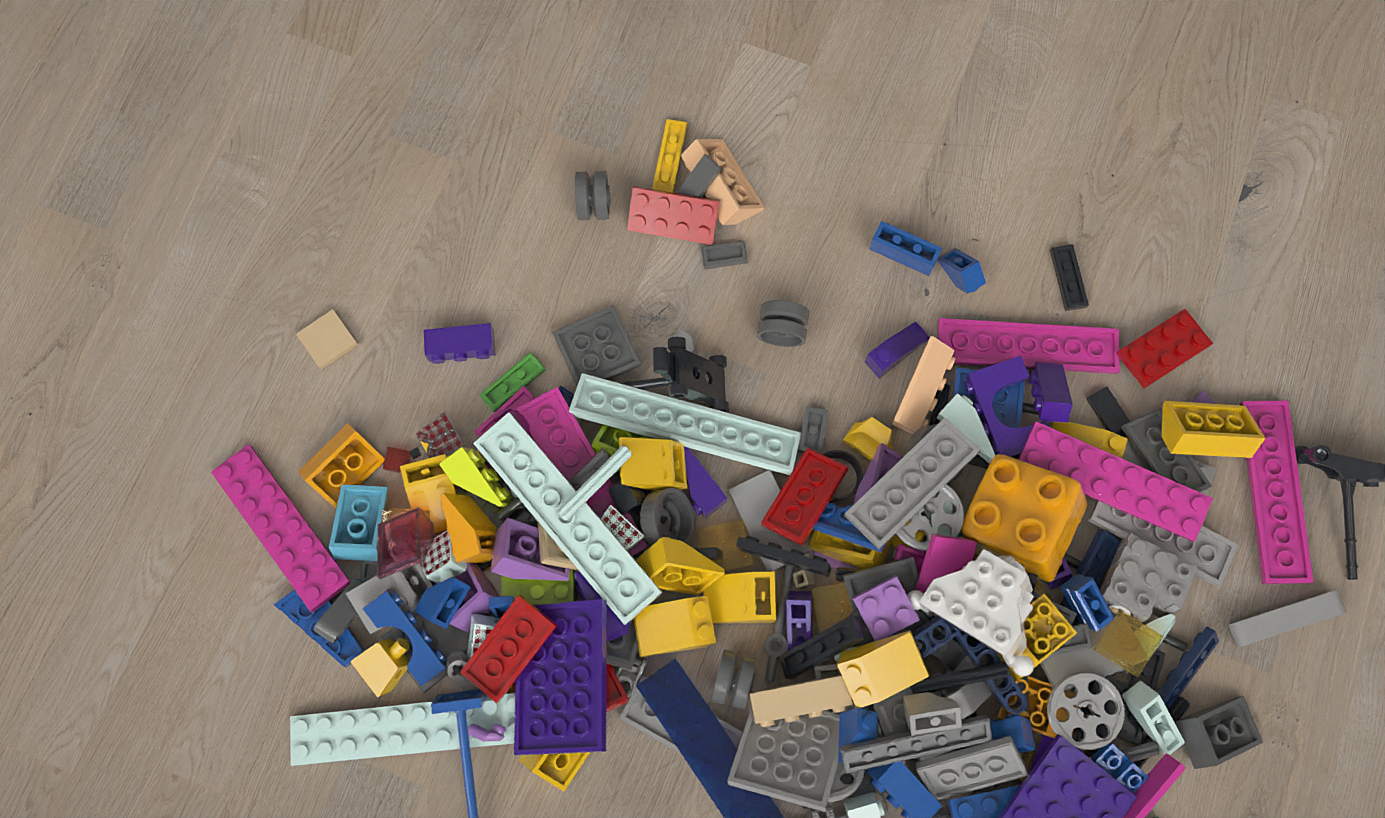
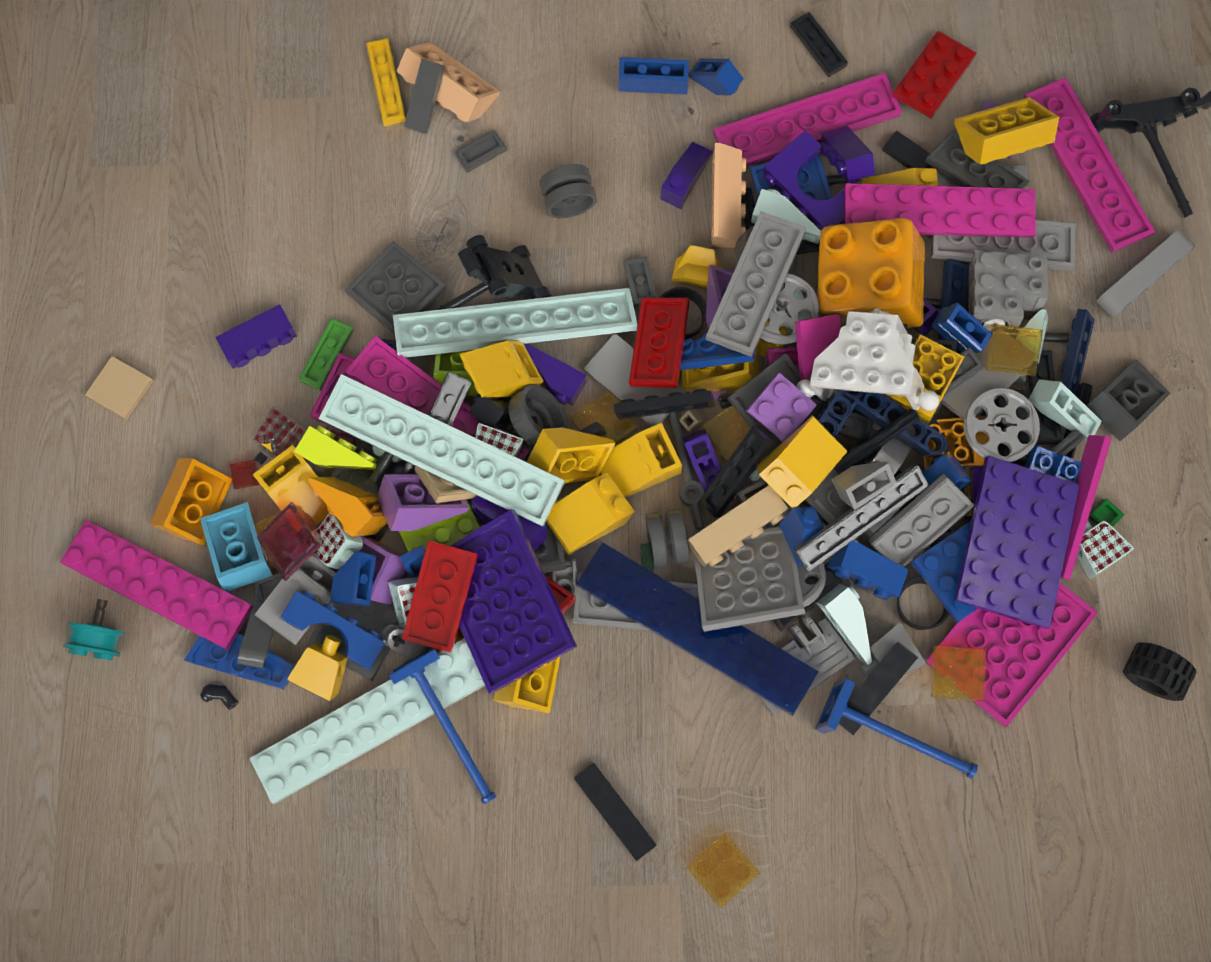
camera: 25 degrees left, 0 degrees up
medium lavender arm [468,723,506,742] -> none
light aqua axle [557,445,632,520] -> none
dark grey wheel [575,171,611,220] -> none
plate [627,186,720,245] -> none
none -> teal wheel [63,599,125,661]
none -> black arm [200,684,239,710]
none -> clear green tile [640,543,654,573]

